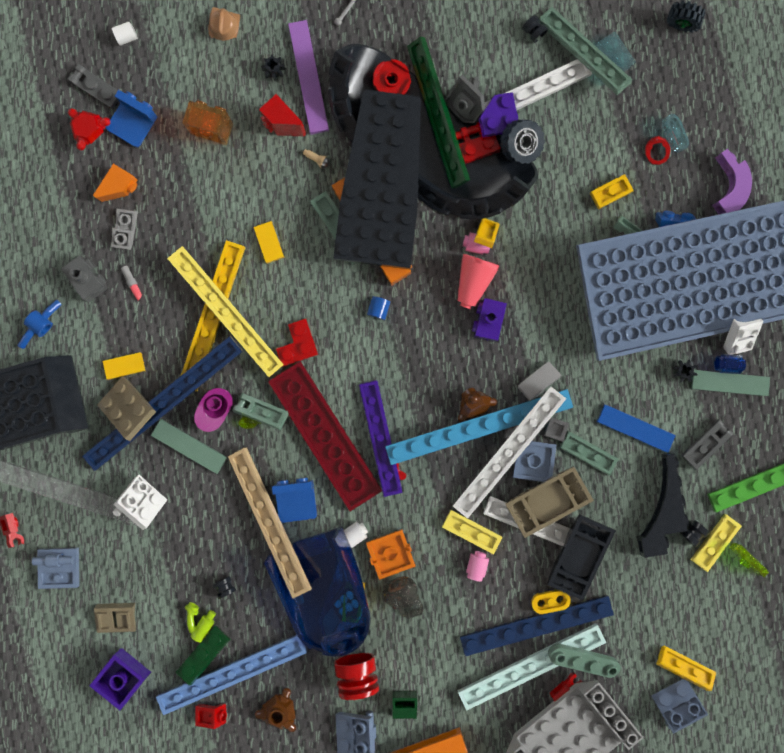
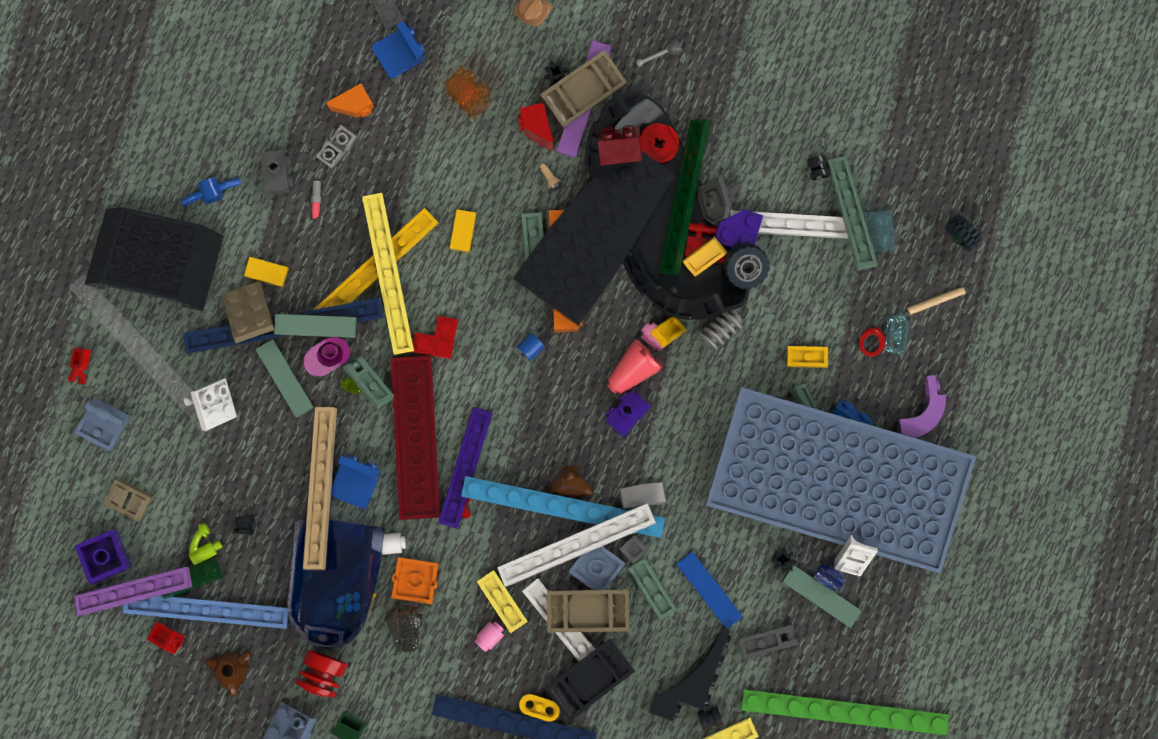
camera: 25 degrees right, 5 degrees down
red rock [68,108,110,151] -> none
none -> medium lavender tile [74,567,192,616]
none -> sand green tile [274,314,357,338]
none -> dark tan slope [540,50,627,128]
none -> dark red brick [598,125,642,165]
none -> yellow tile [682,237,727,277]
none -> light grey piece [699,310,743,350]
none -> tan bar [907,286,966,315]

